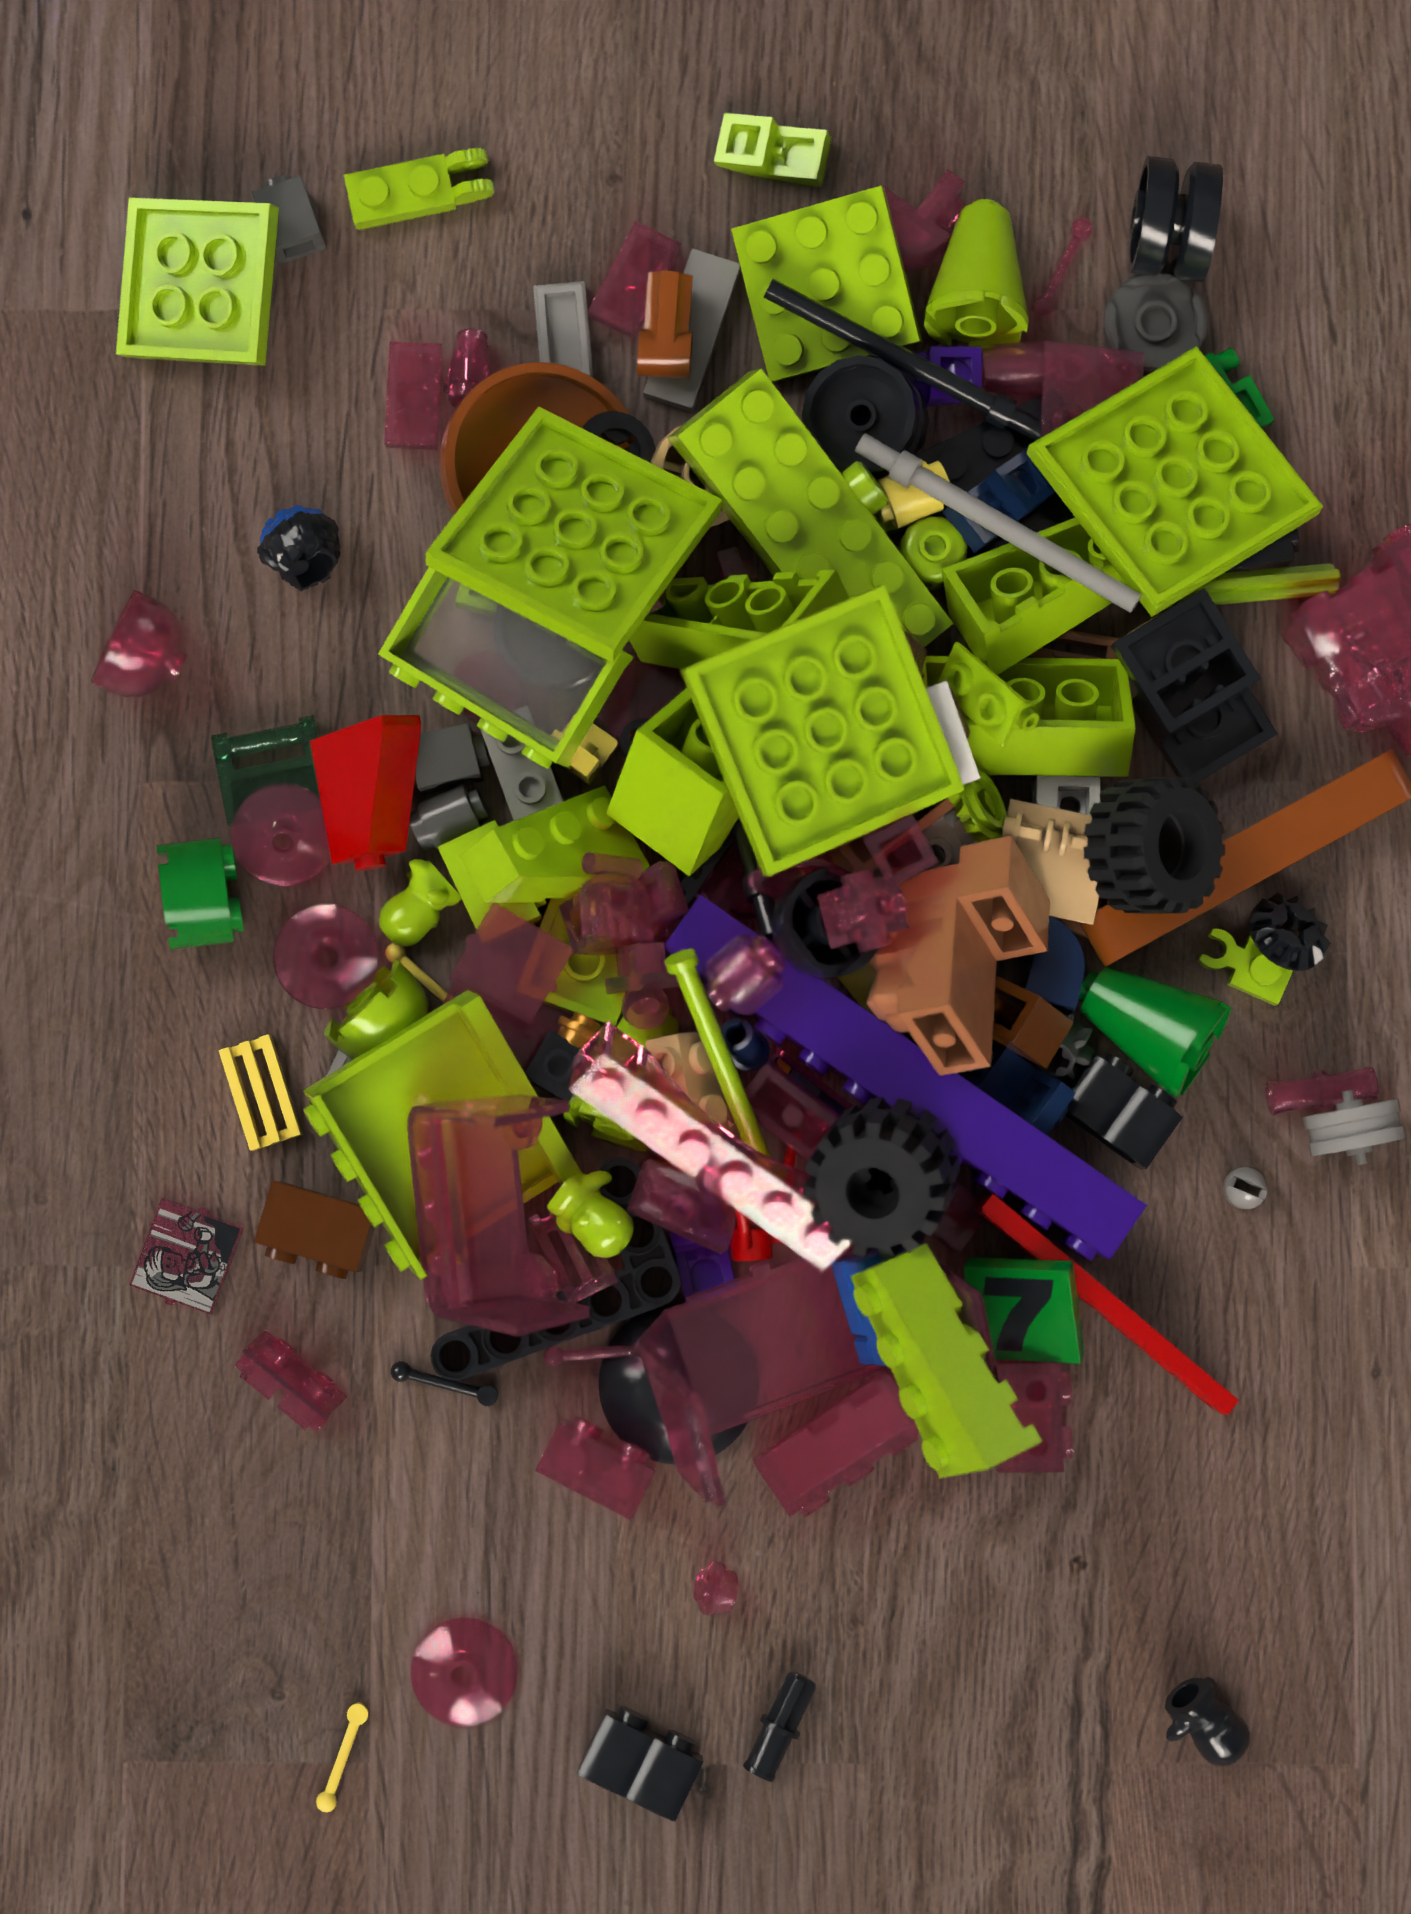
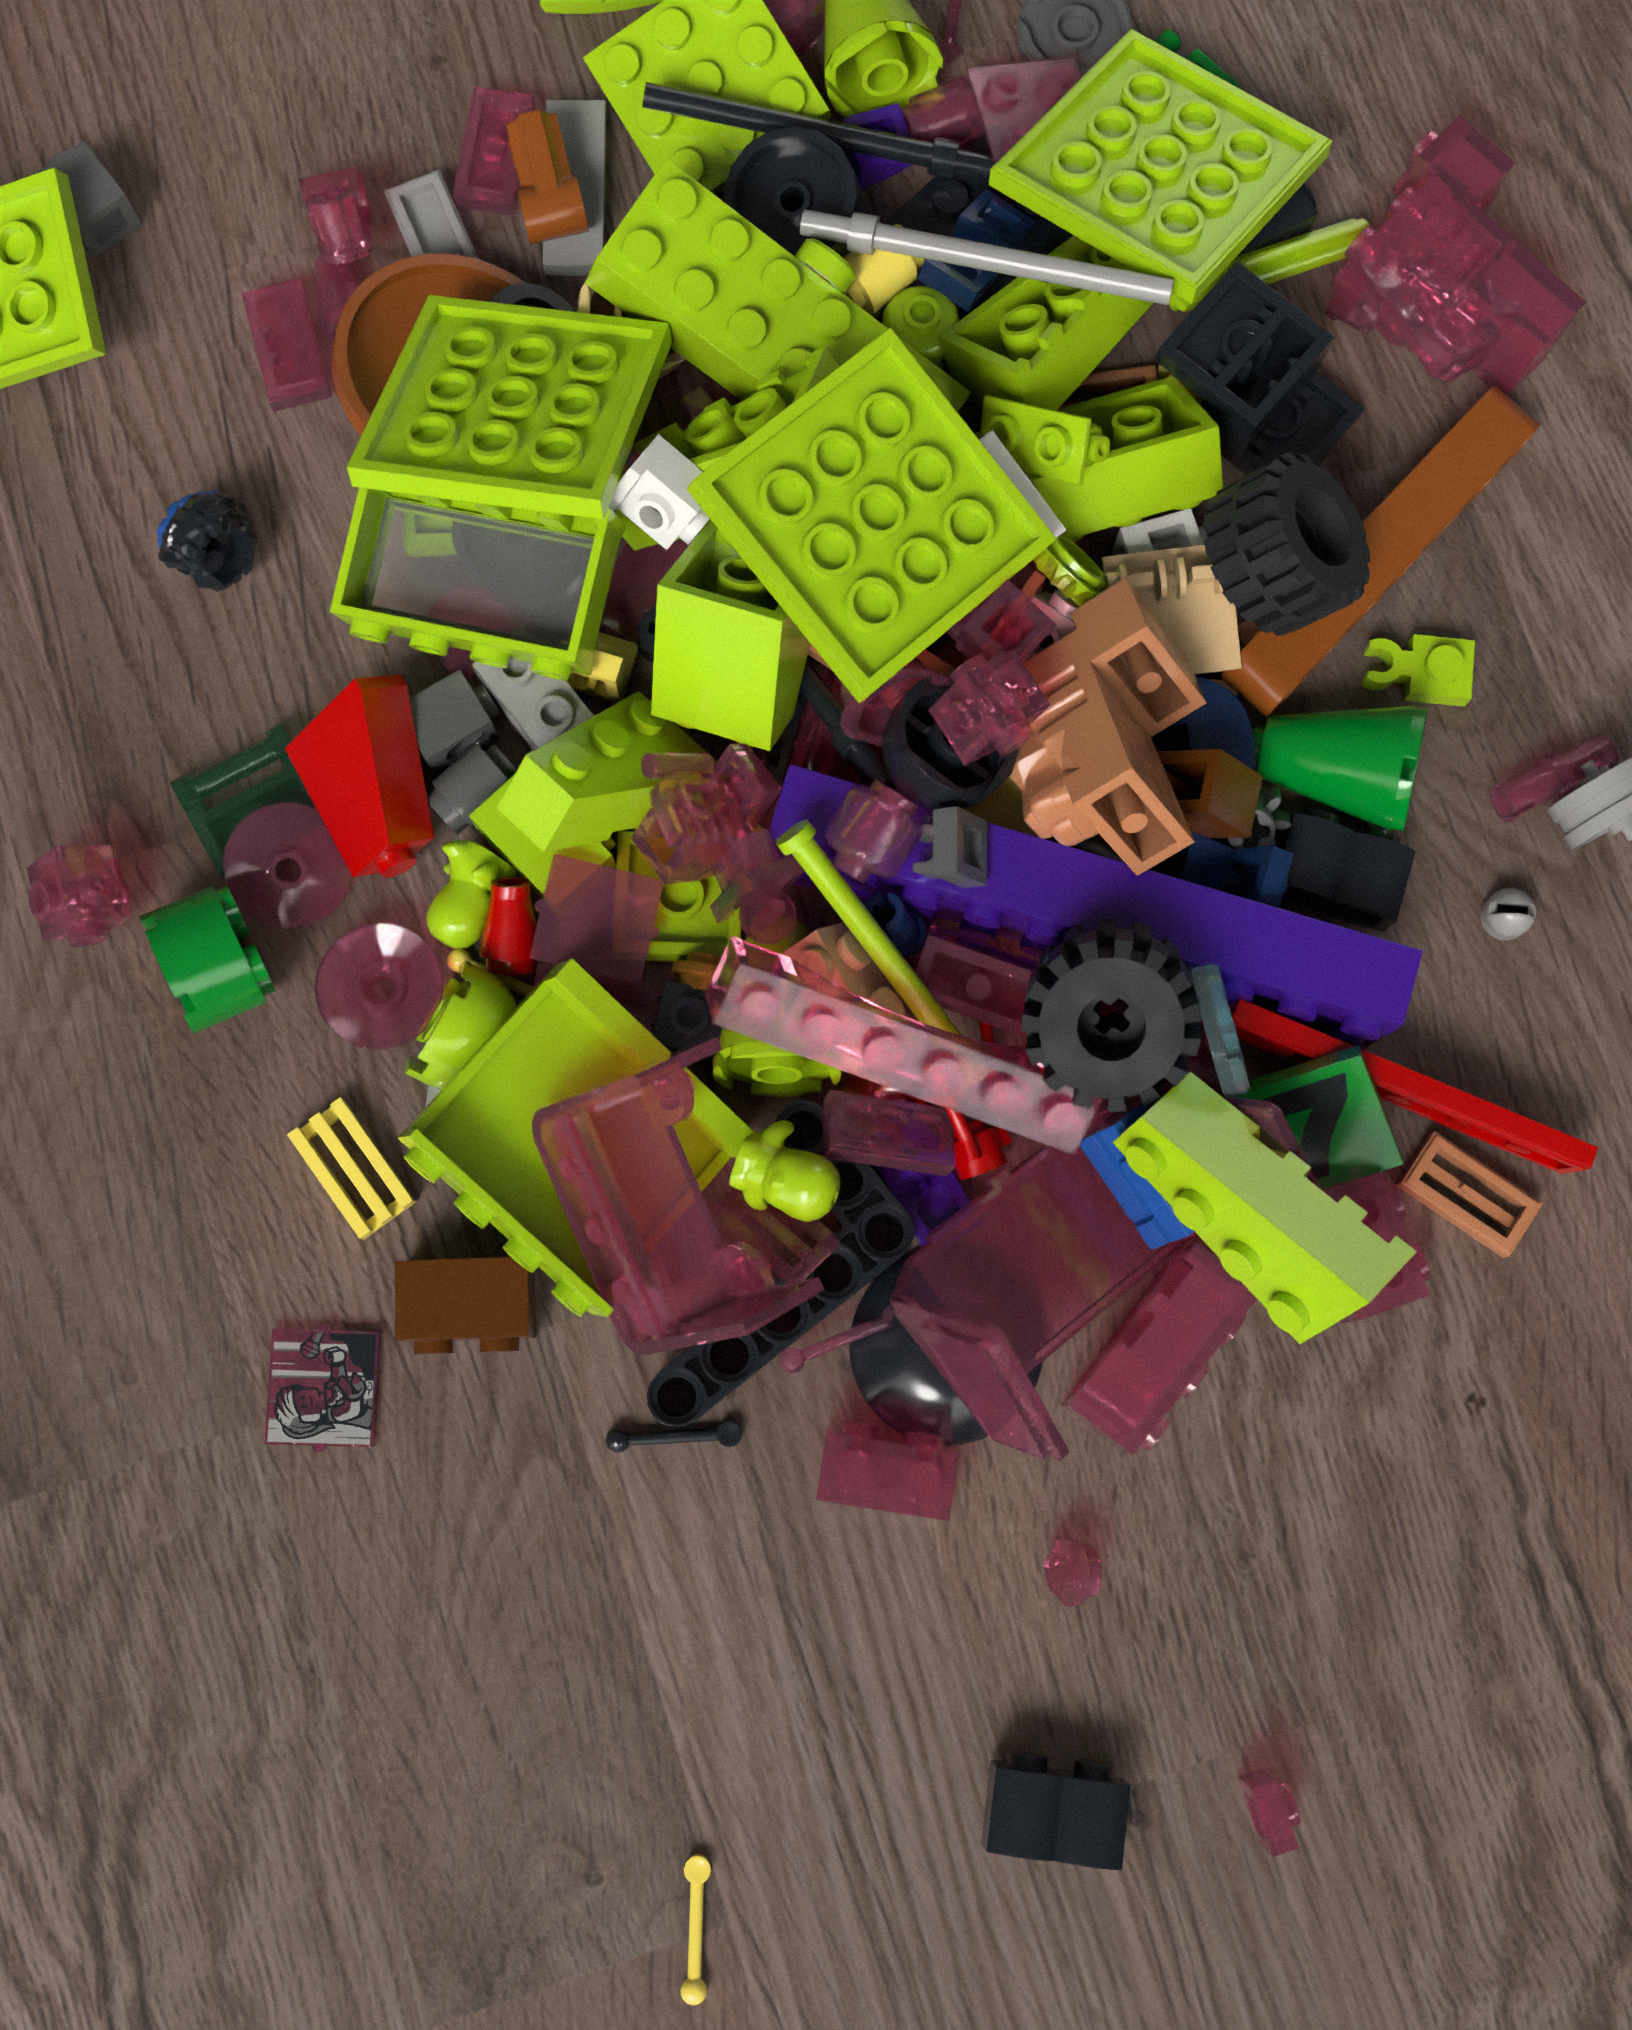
camera: 25 degrees left, 5 degrees down
clear pink cylinder [91,590,187,697] -> none
clear pink hinge [235,1330,347,1433] -> none
lime hinge [344,148,495,230] -> none
clear pink dish [411,1617,518,1727] -> none
black axle [743,1671,816,1782] -> none
black gear [1249,892,1331,971] -> none
none -> clear pink brick [26,845,131,947]
none -> clear pink piece [299,165,374,264]
none -> red cone [479,877,543,976]
none -> white brick [609,434,710,550]
none -> dark grey tile [913,806,987,888]
none -> clear light blue tile [1191,962,1251,1098]
none -> clear pink plate [1238,1769,1301,1857]
none -> nougat tile [1395,1131,1543,1258]

